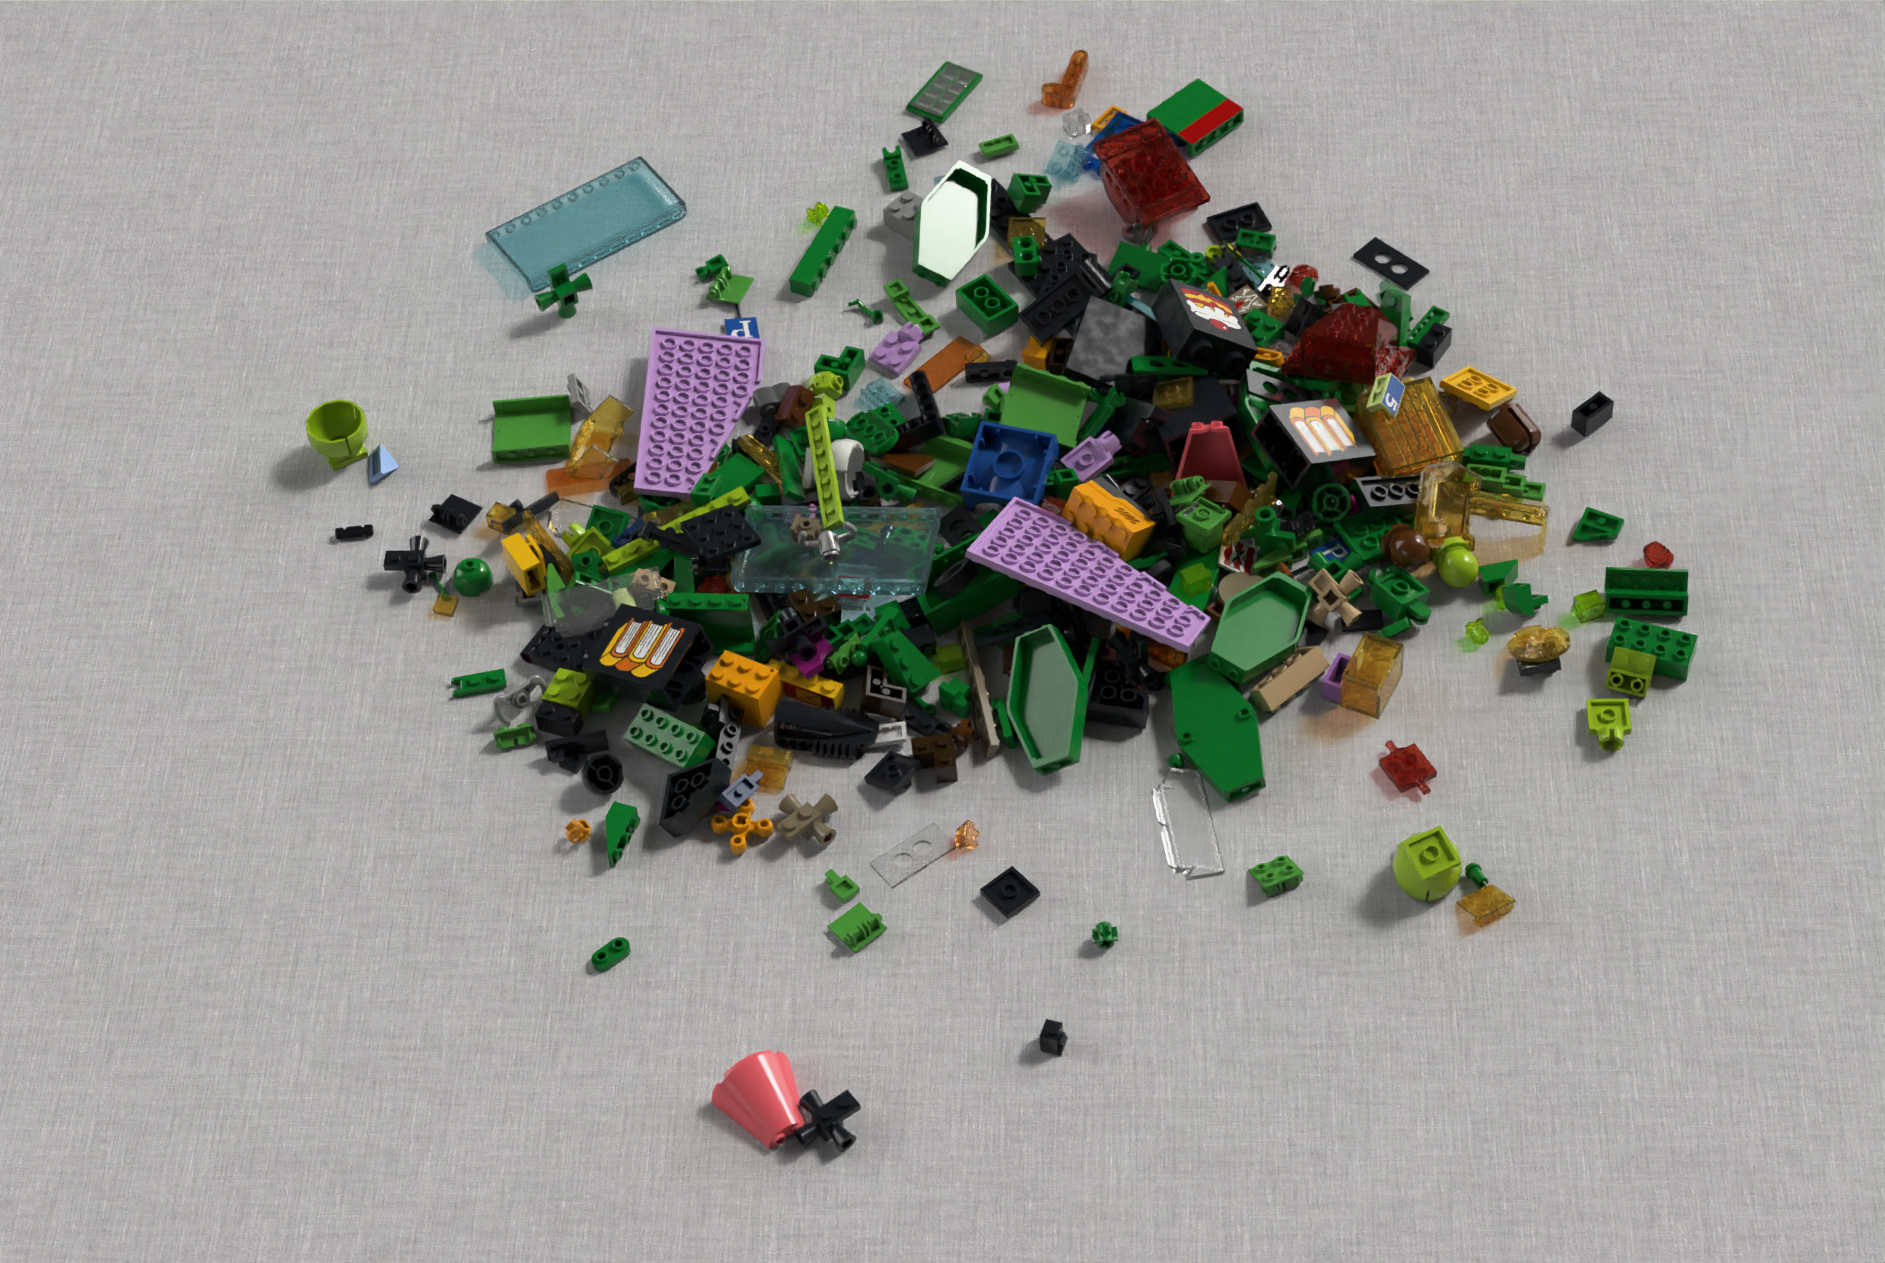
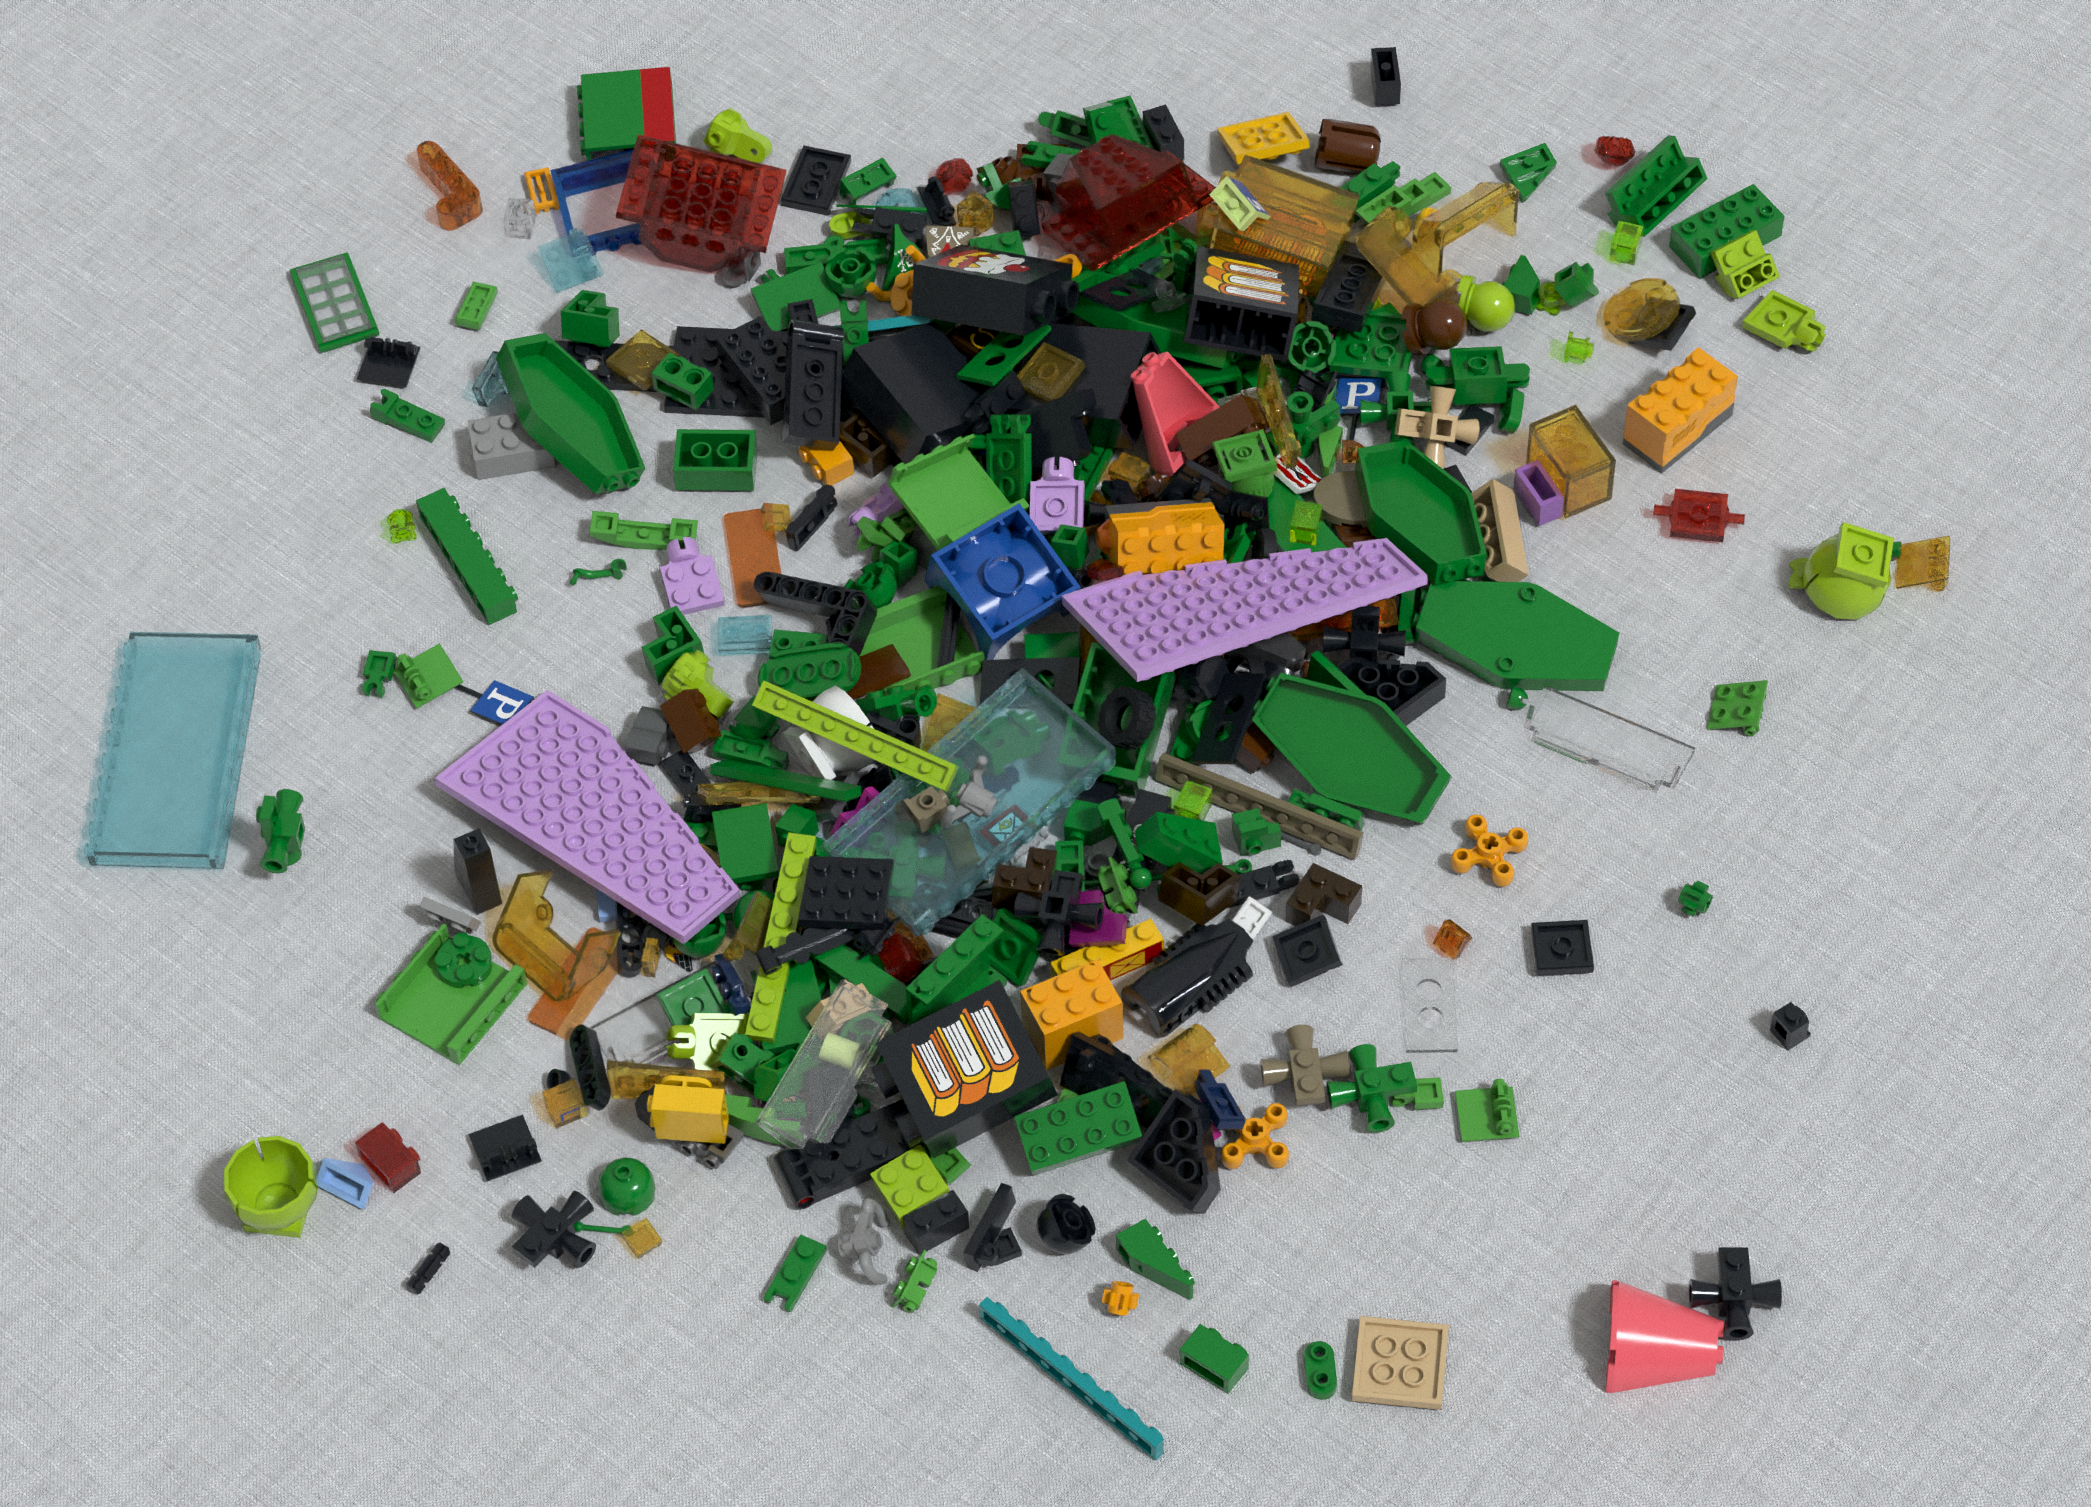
camera: 55 degrees left, 5 degrees up
green hinge [690,473,723,504] -> none
reddish brown plate [951,719,975,750] -> none
bright green hinge [1169,475,1211,509] -> none
black piece [1353,237,1430,291] -> none
none -> clear red brick [355,1122,421,1193]
none -> green plate [435,932,492,988]
none -> black slope [453,828,502,915]
none -> lime piece [704,108,773,164]
none -> teal plate [979,1297,1164,1461]
none -> green piece [1179,1324,1249,1394]
none -> green brick [1326,1044,1417,1133]
none -> tan plate [1352,1316,1449,1410]
none -> light orange gear [1451,814,1528,887]
none -> light orange piece [1623,347,1738,474]

